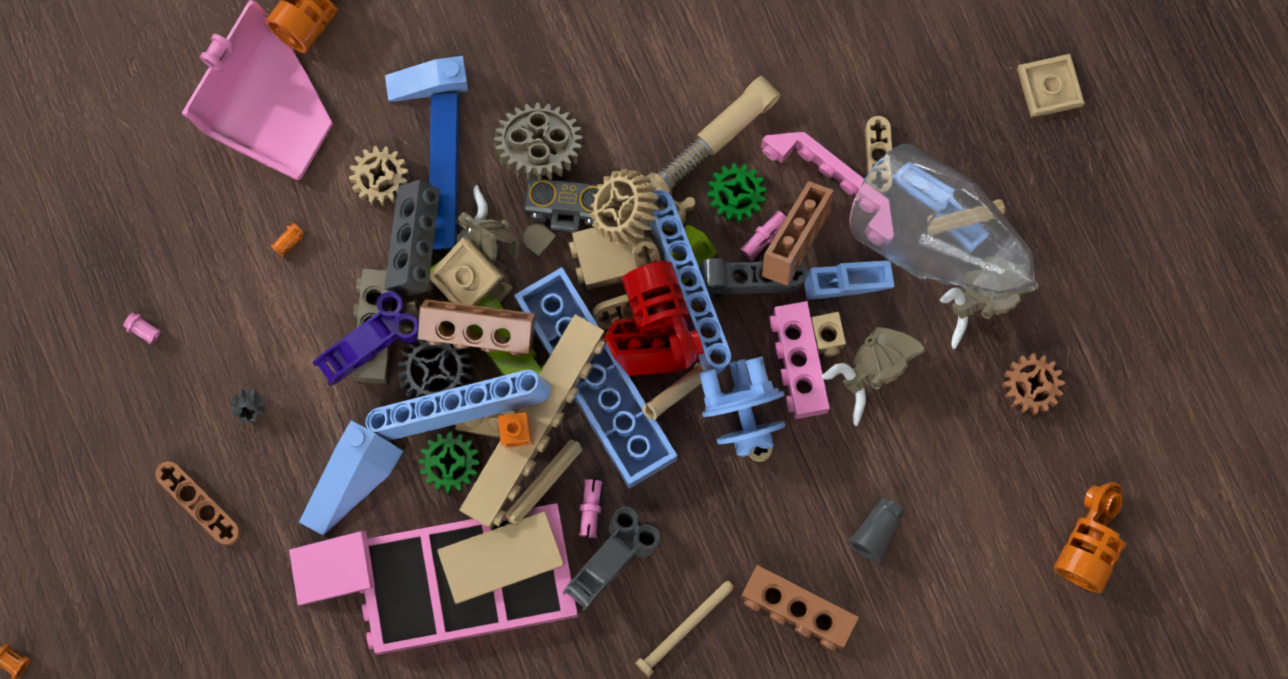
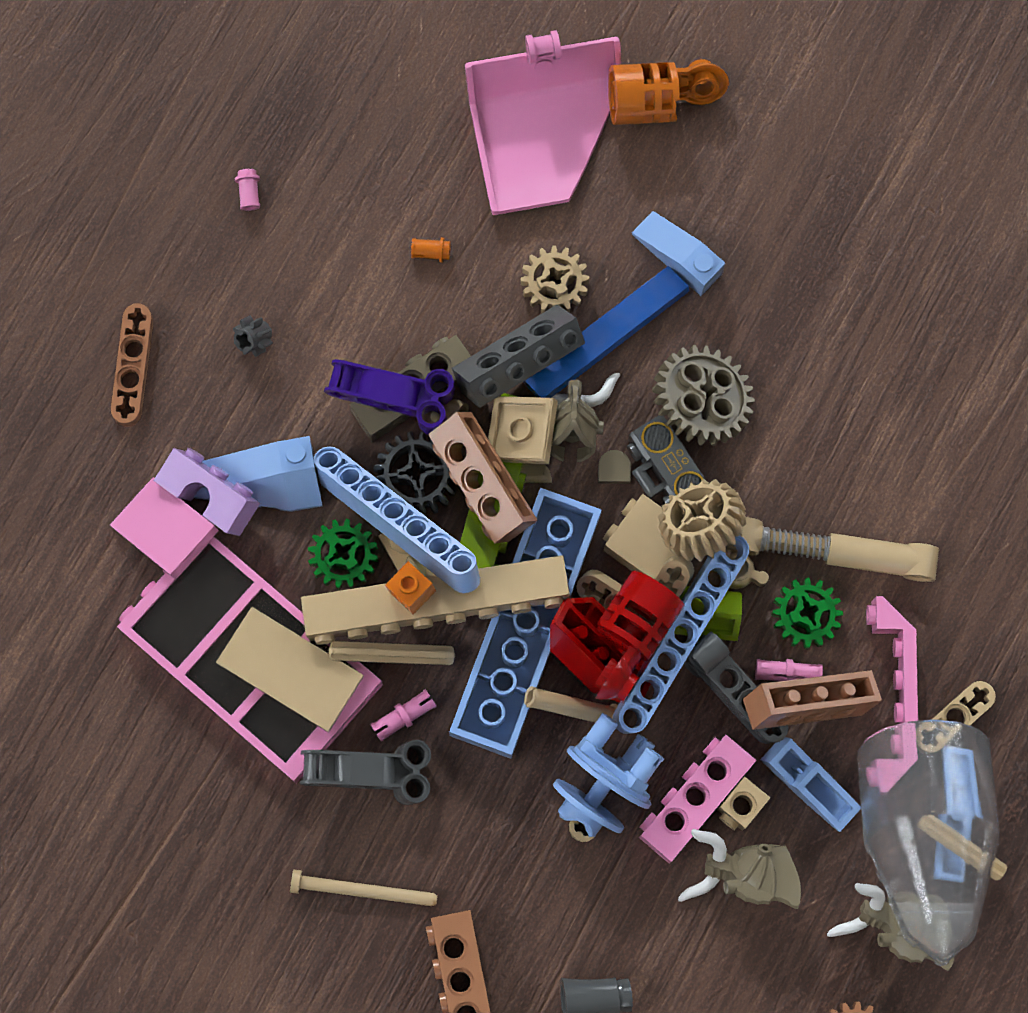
camera: 50 degrees right, 0 degrees up
none -> lavender arch [153,448,260,536]

